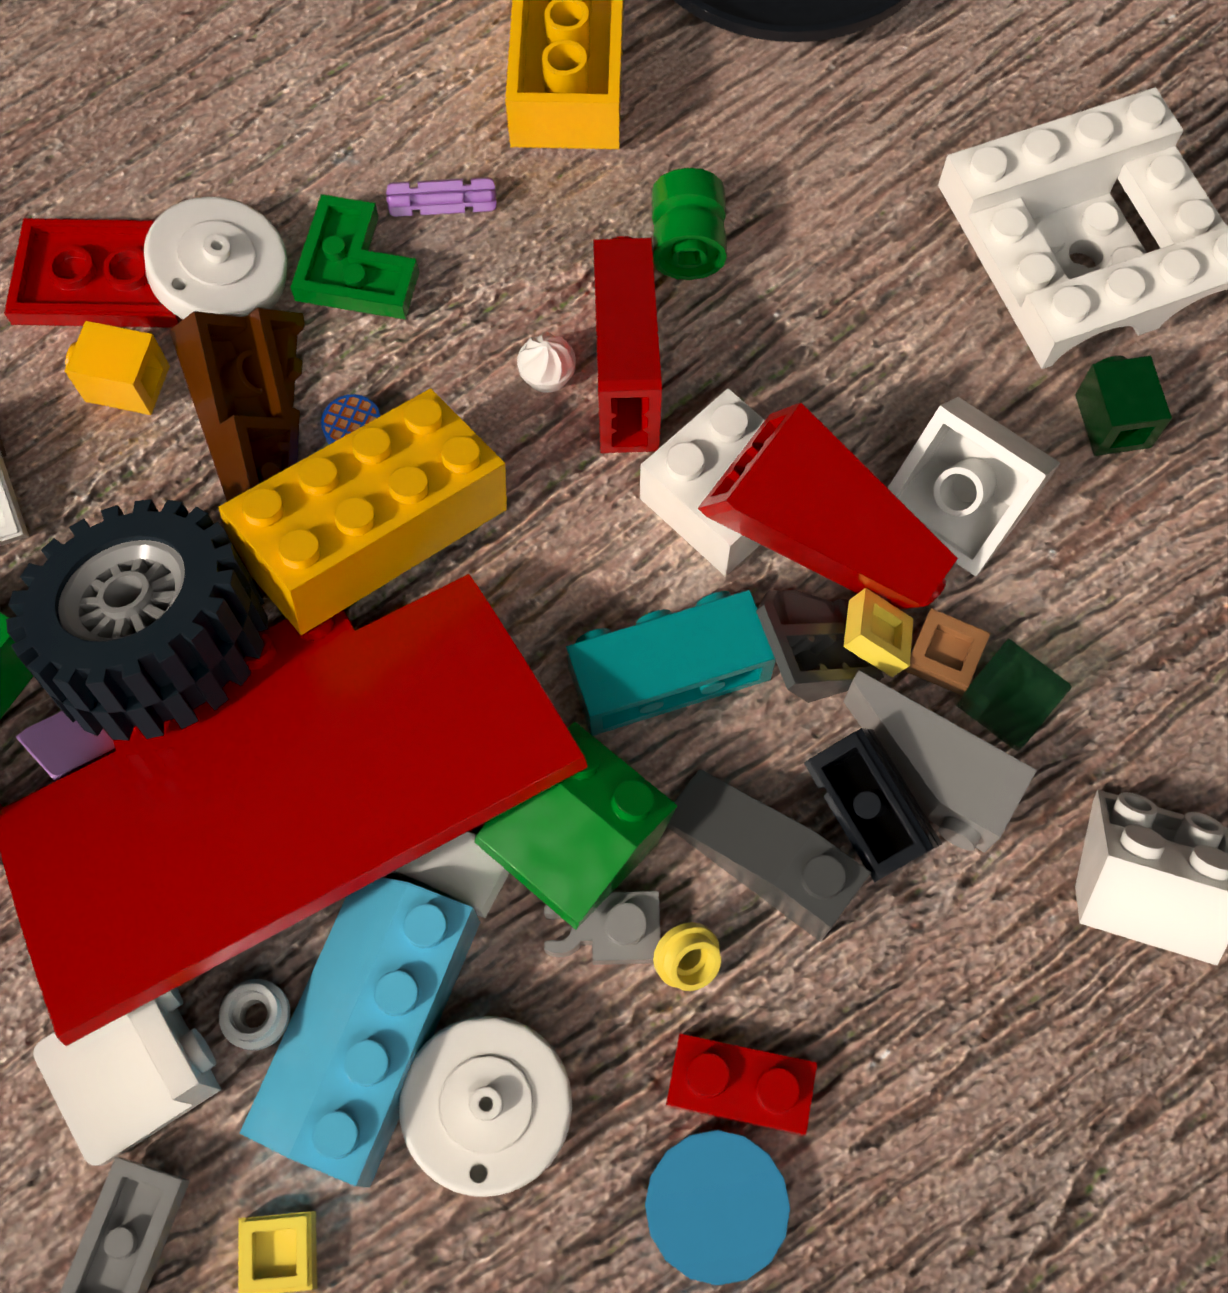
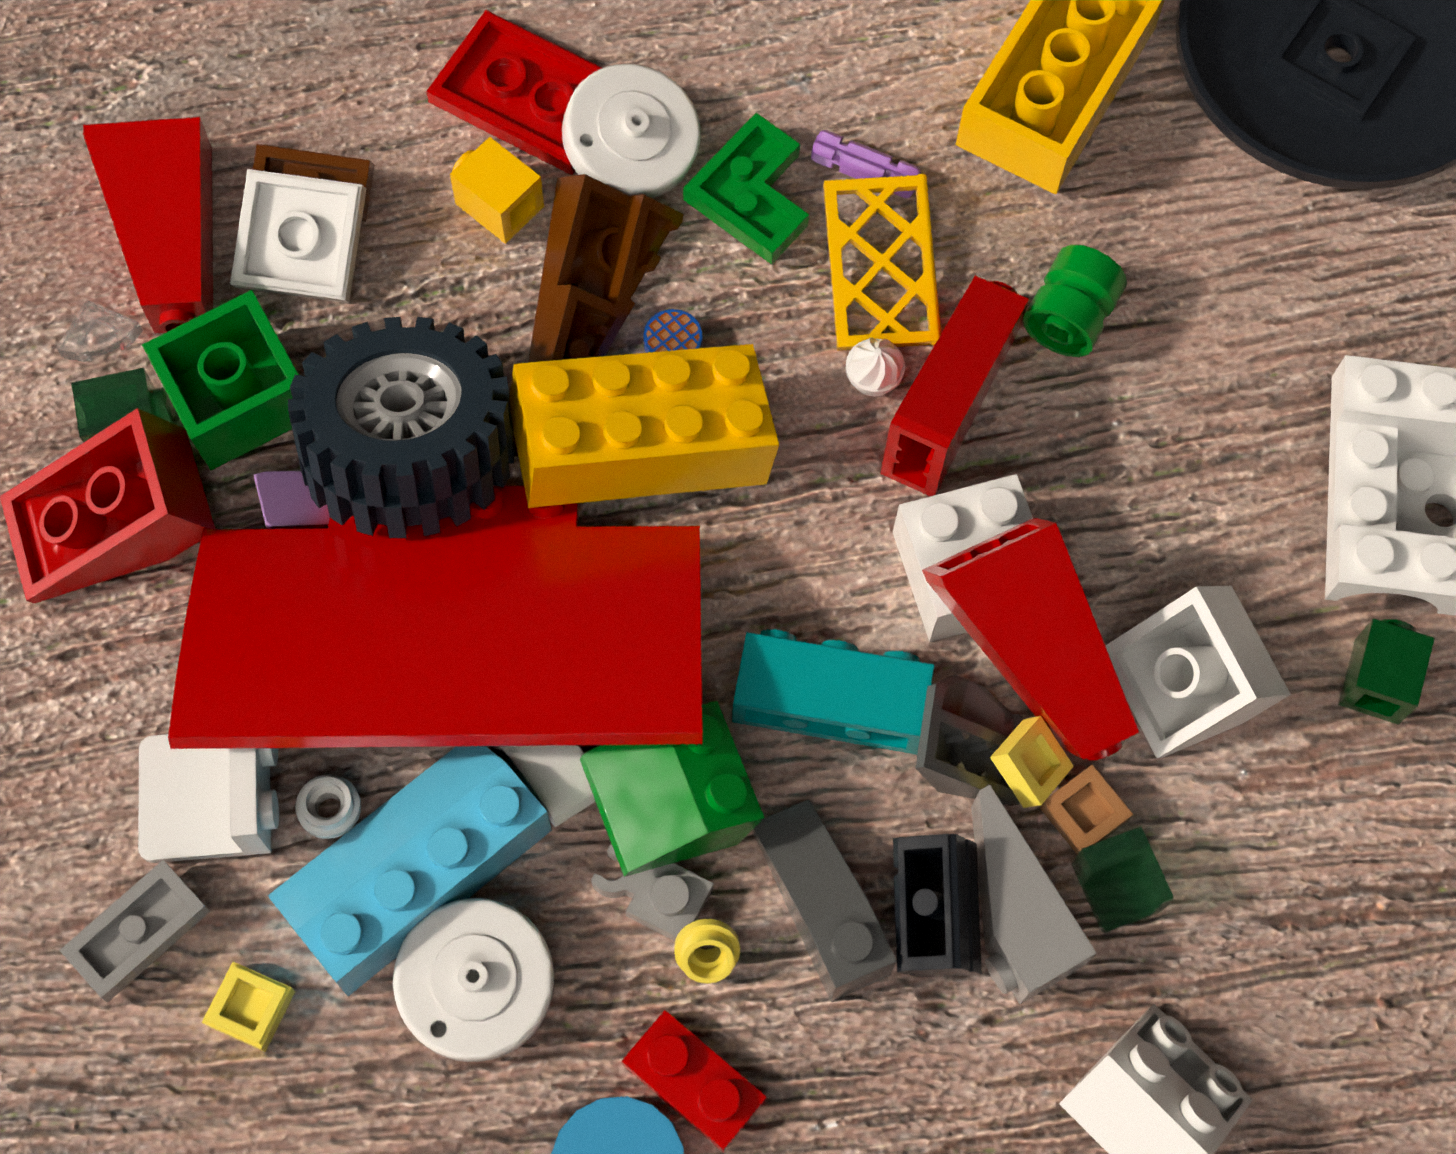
camera: 25 degrees right, 0 degrees up
none -> yellow window [823,174,941,351]

